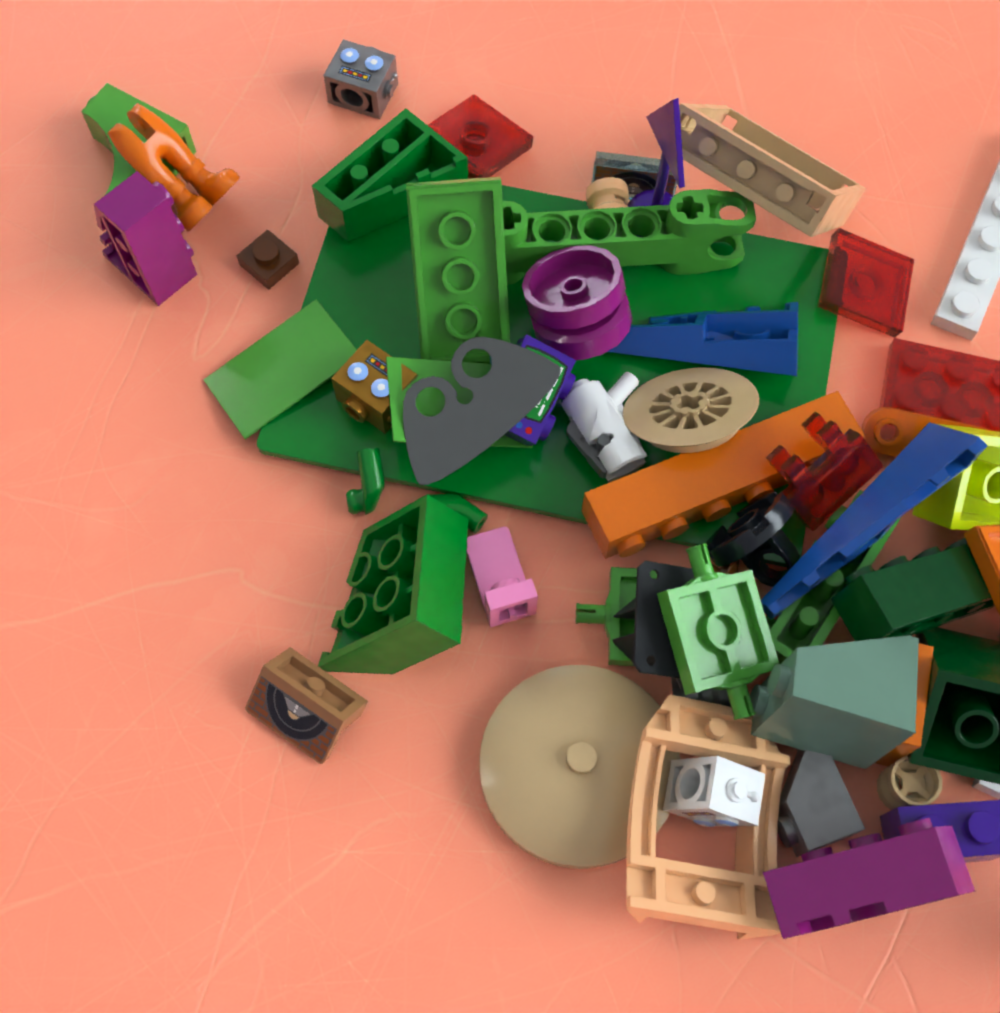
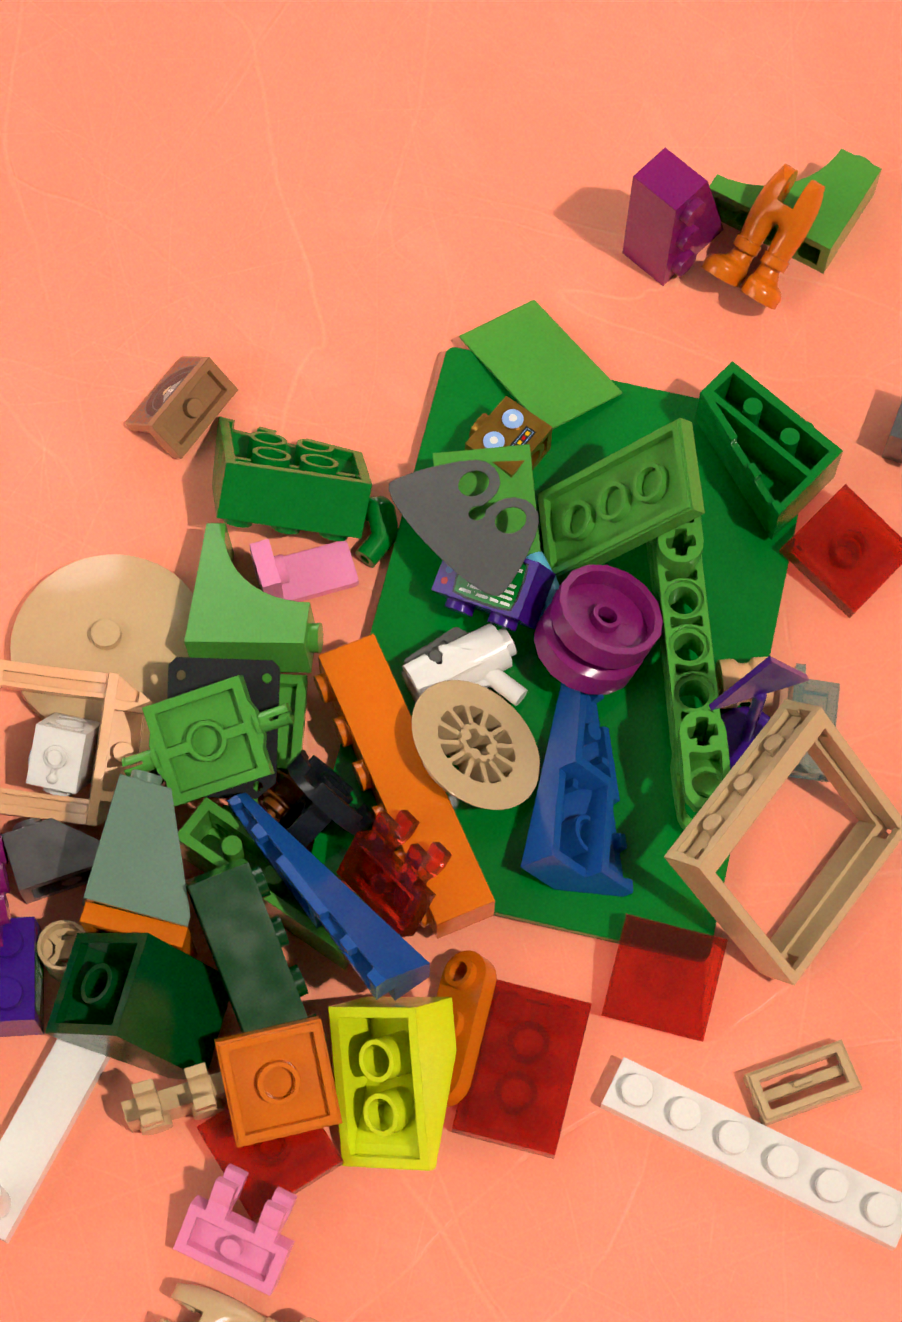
camera: 90 degrees right, 0 degrees up
reddish brown plate [237,229,299,290] -> none
green arm [346,448,385,515] -> none
none -> bright green arch [184,523,323,673]
none -> tan tile [743,1039,862,1126]

